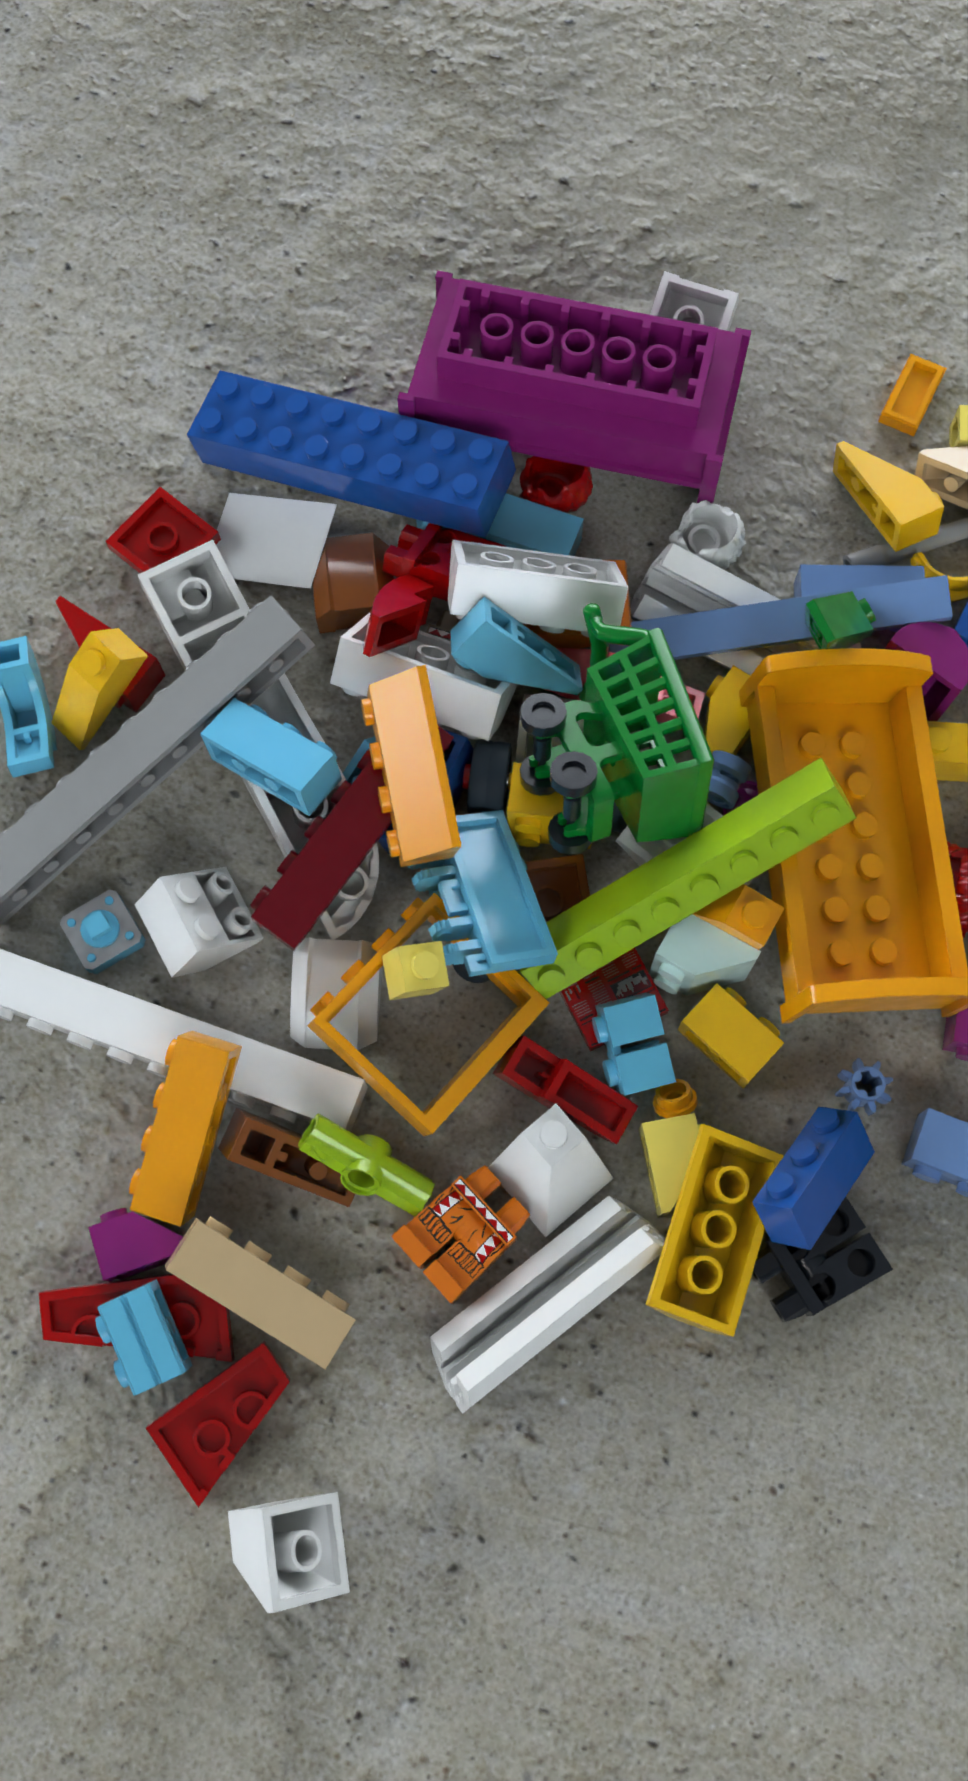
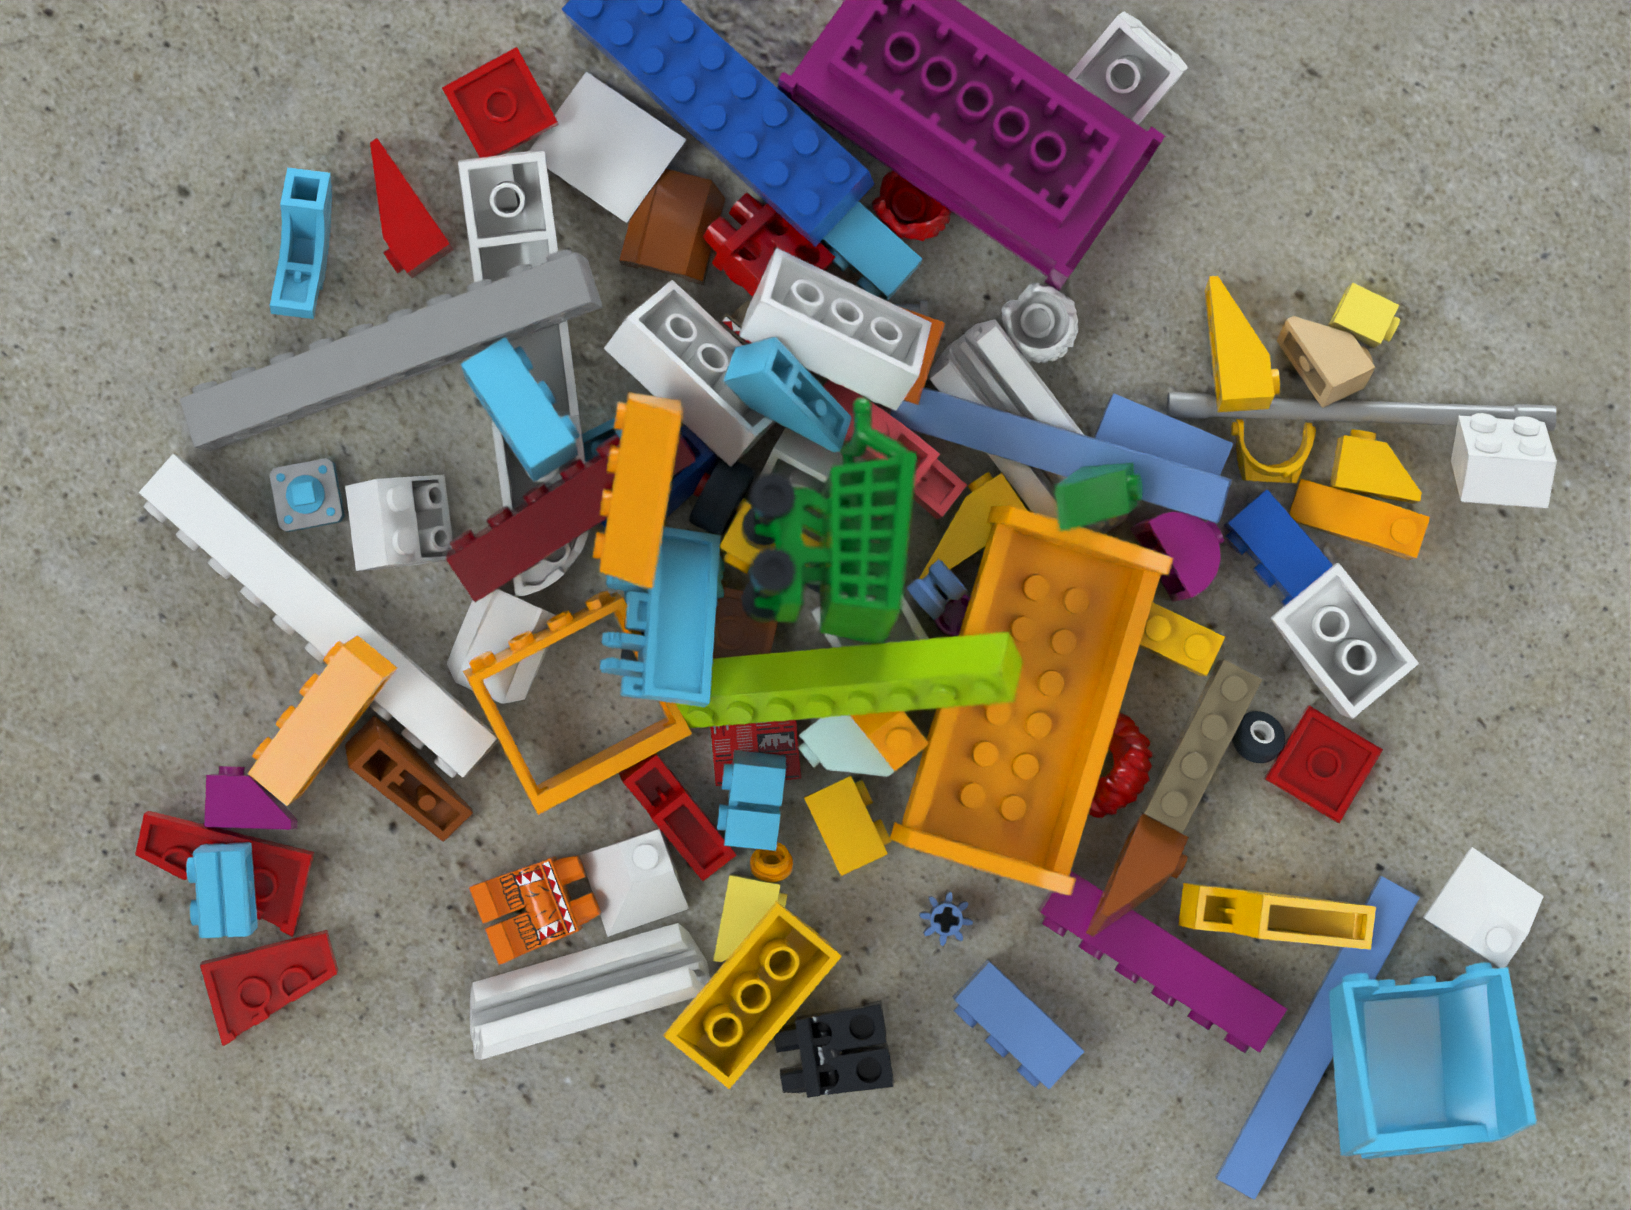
camera: 20 degrees right, 15 degrees up
yellow slope [51,628,148,750] -> none
tan brick [165,1216,356,1370] -> none
white slope [228,1492,350,1613] -> none
lime piece [298,1113,435,1217] -> none
red slope [363,574,435,657] -> none
light yellow brick [382,941,450,1000] -> none
blue brick [752,1107,875,1250] -> none
light orange tile [878,354,947,437] -> none

